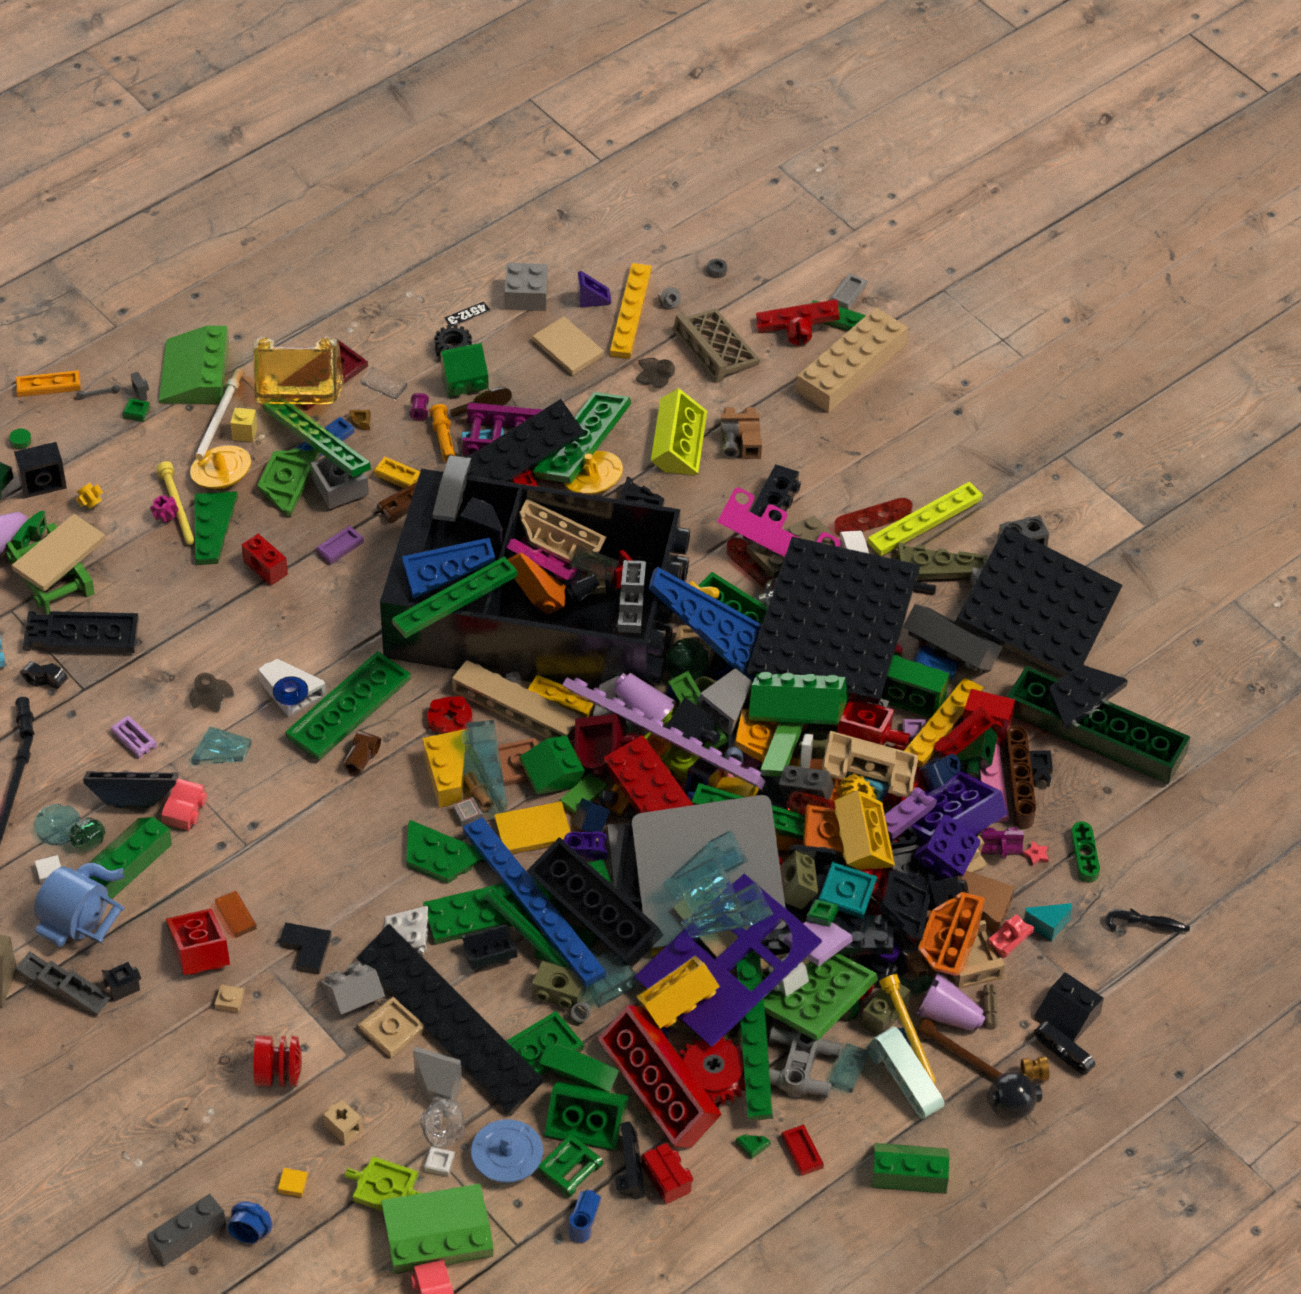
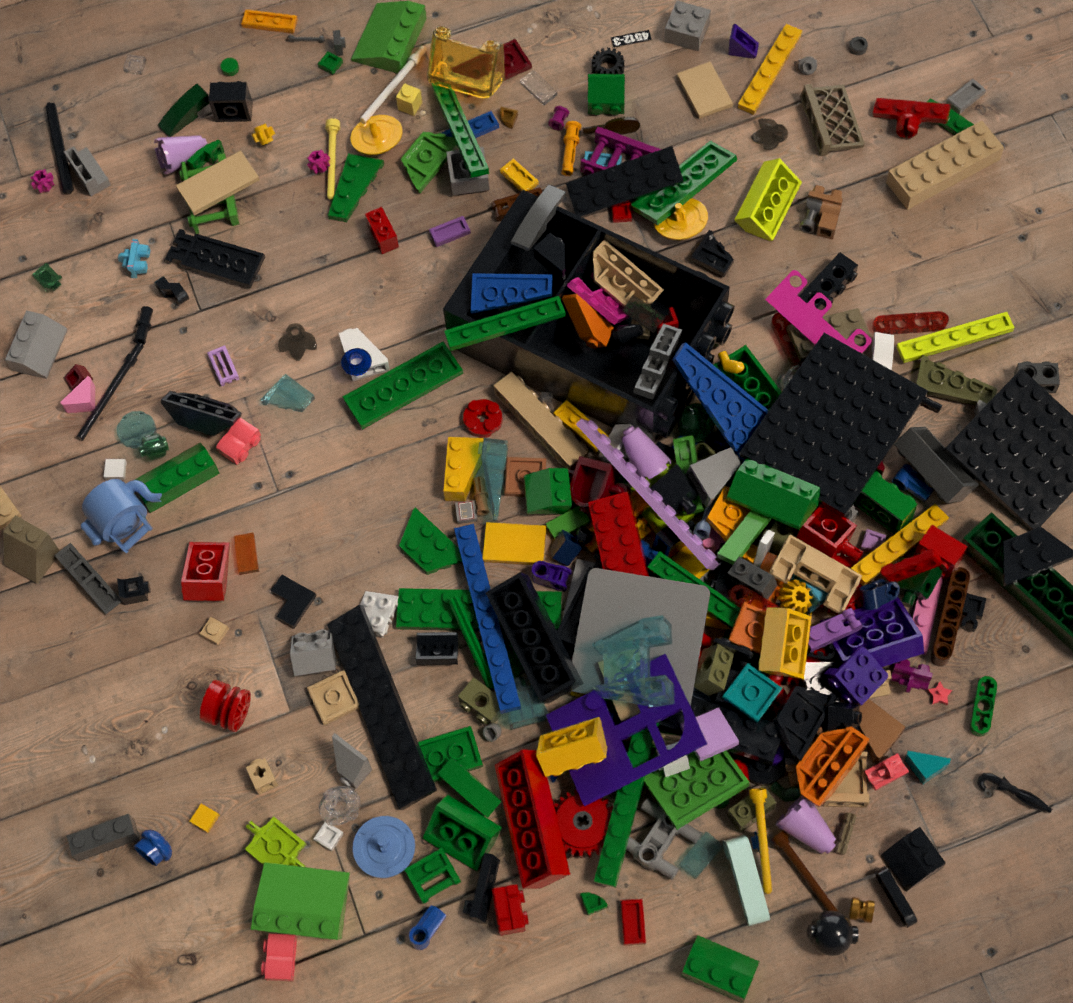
camera: 25 degrees right, 15 degrees up
reddish brown piece [343,730,381,775] -> none
green tile [807,899,838,927] -> none

